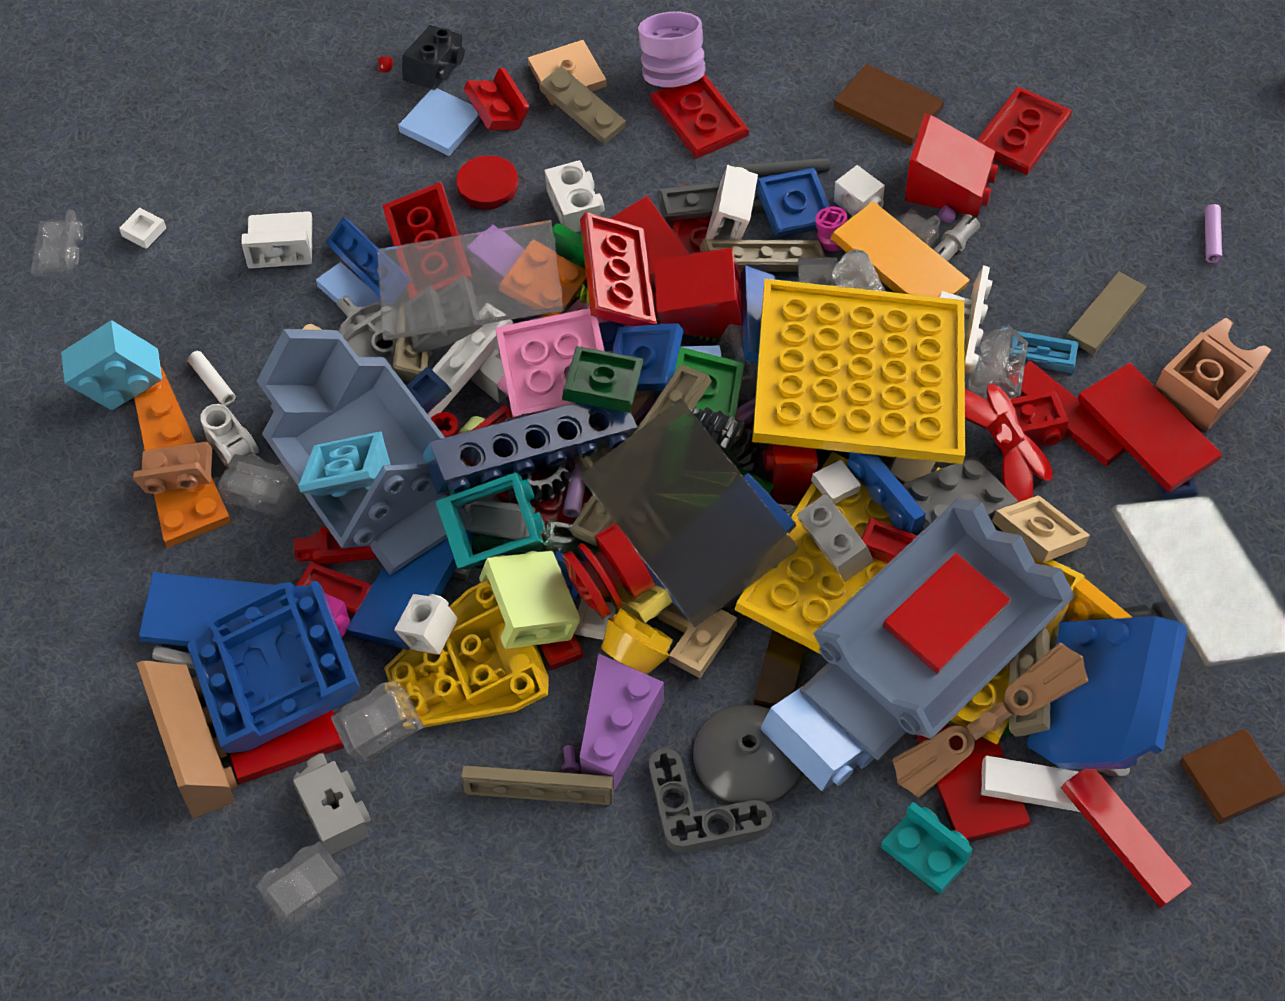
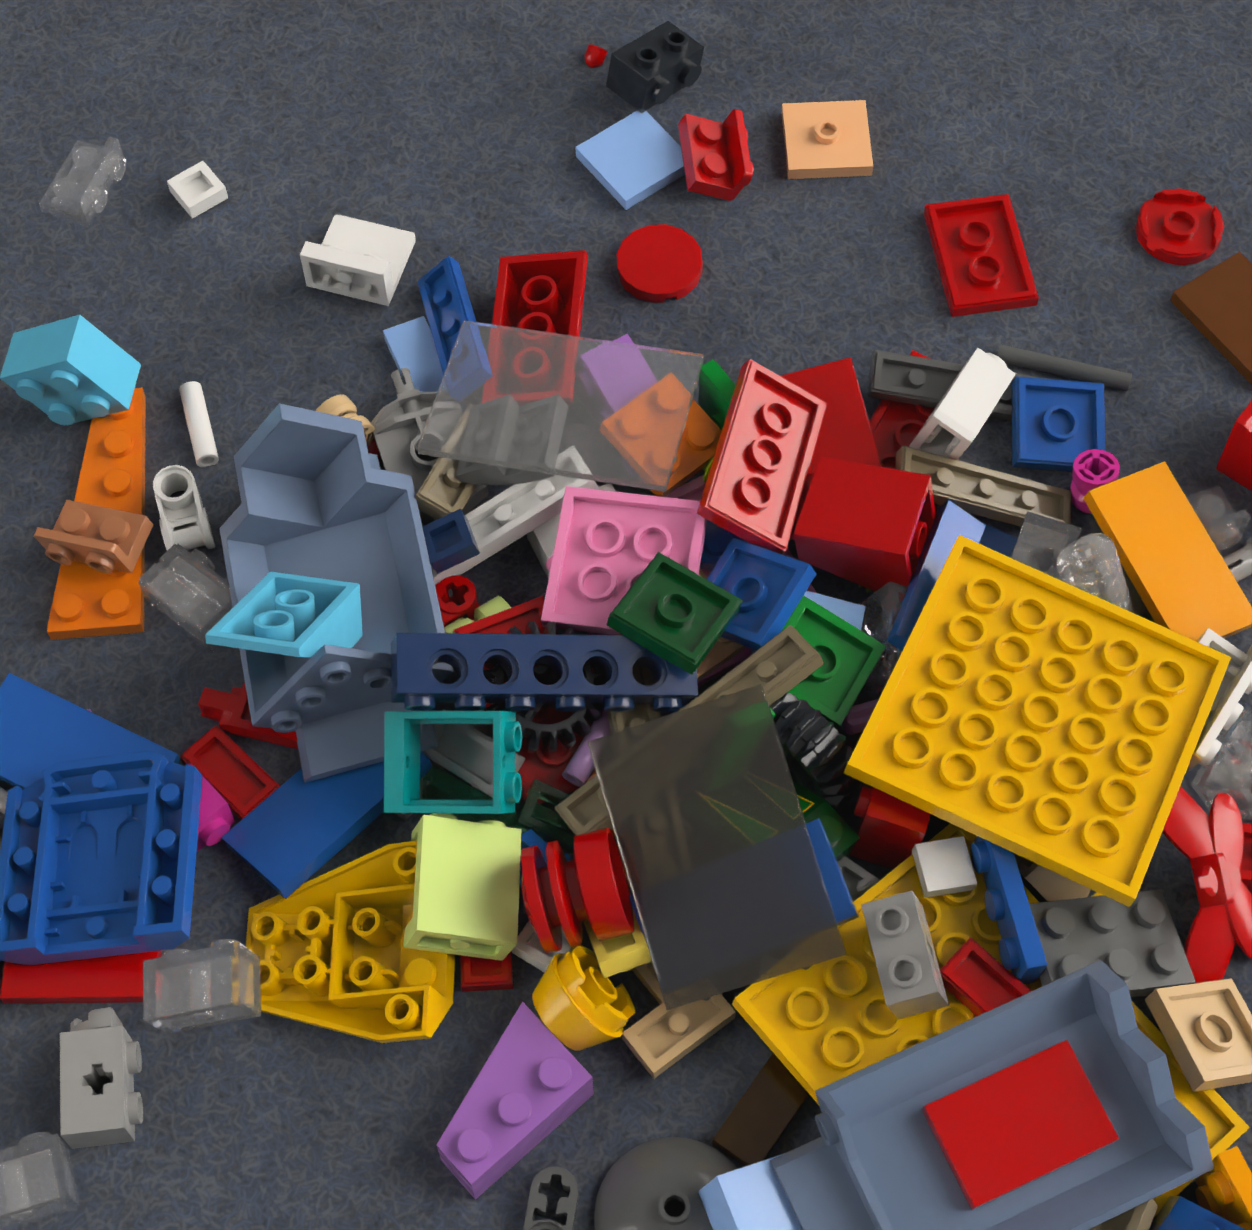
camera: 20 degrees right, 5 degrees up
white brick [394,594,458,655] -> none
dark tan tile [462,765,614,805] -> none
dark tan plate [539,66,626,145] -> none
white brick [544,160,605,232] -> none
medium lavender piece [561,745,580,774] -> none
lavender wheel [638,12,706,87] -> none
white brick [834,165,885,216] -> none
none -> red tile [1135,188,1224,266]

